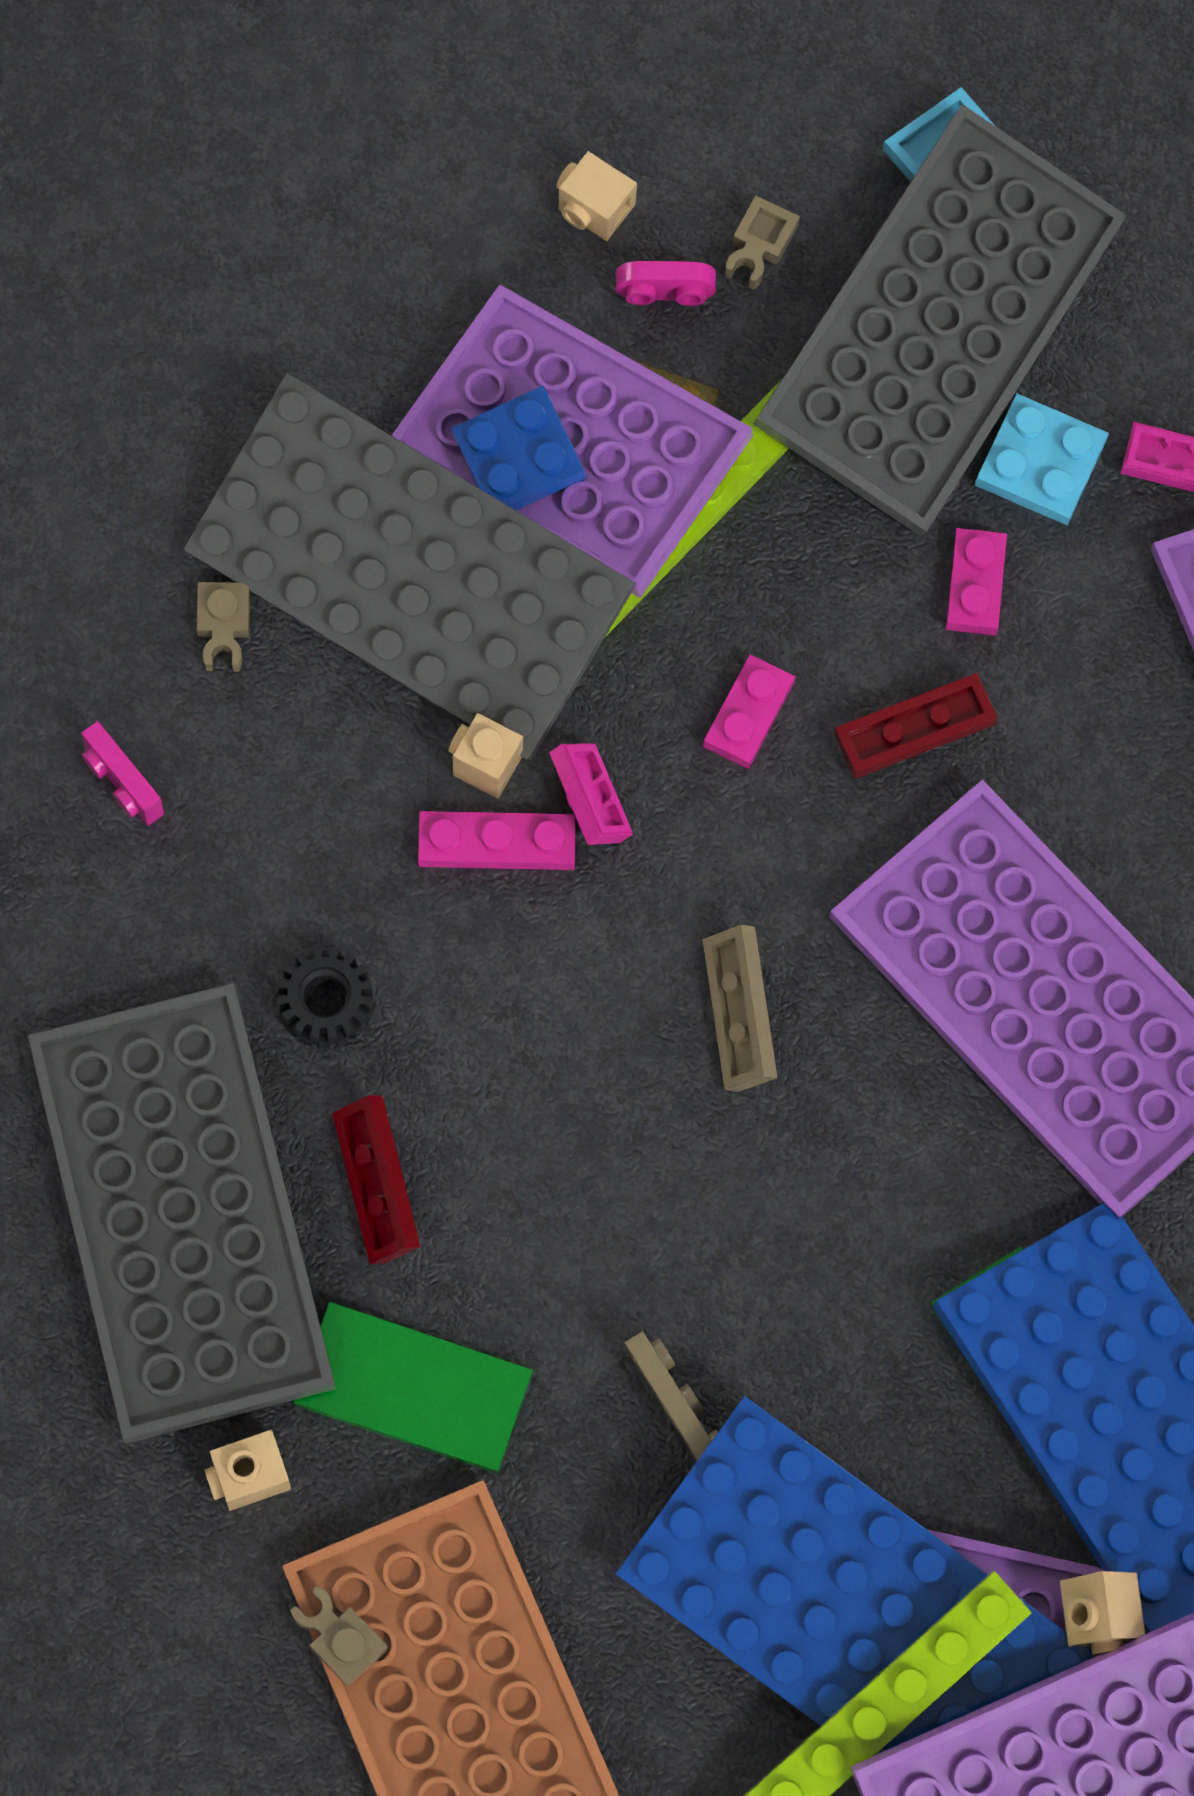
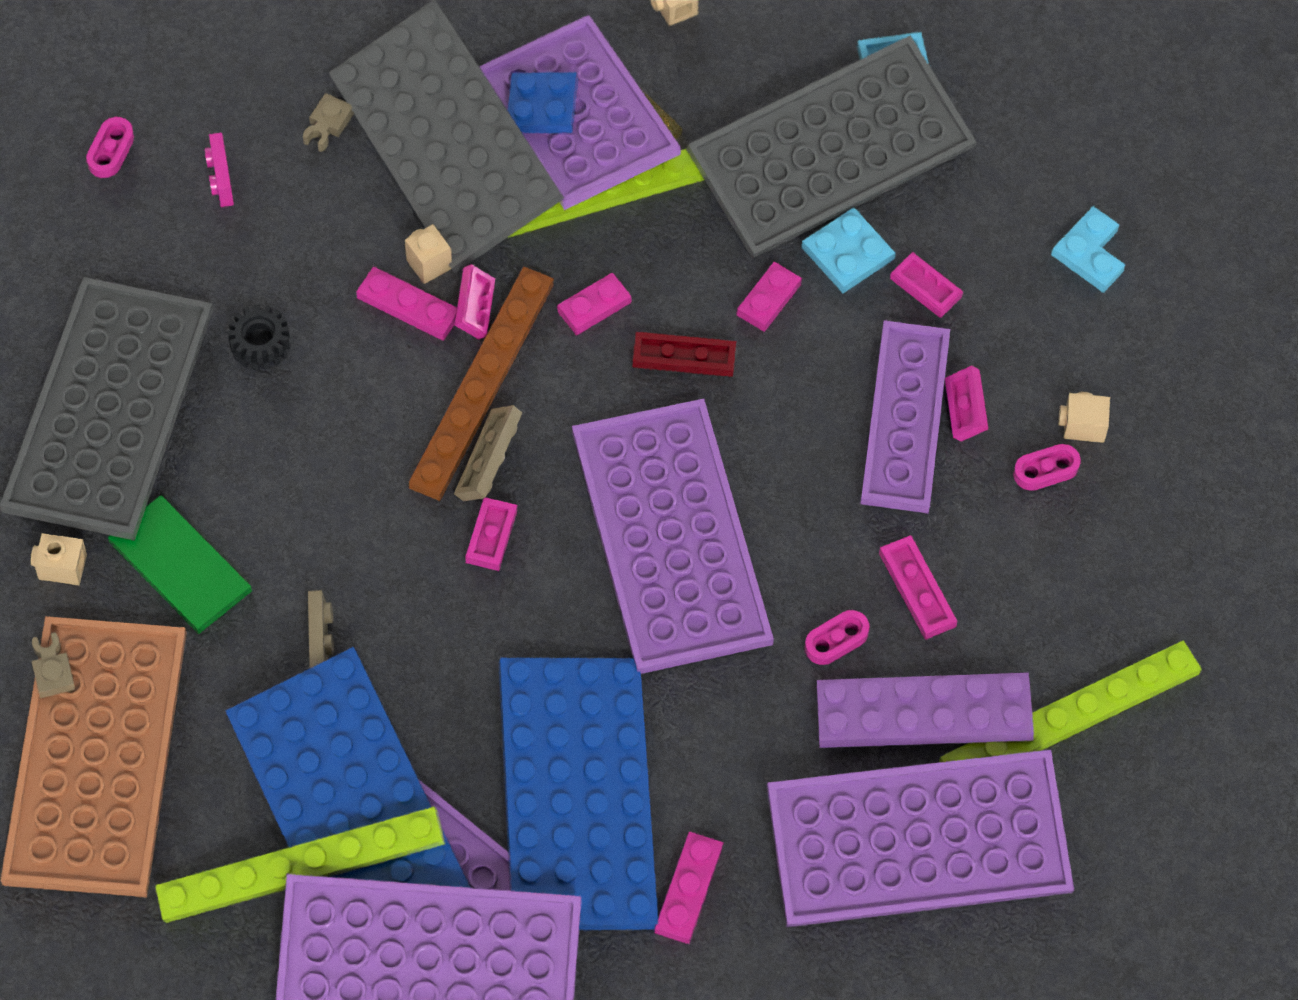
camera: 30 degrees right, 10 degrees down
dark red plate [332,1095,421,1264] -> none
dark pink plate [616,261,716,306] -> none
dark tan plate [725,195,800,290] -> none
tan brick [1060,1571,1145,1656] -> none
none -> dark orange plate [409,266,554,501]
none -> dark pink plate [465,497,517,571]

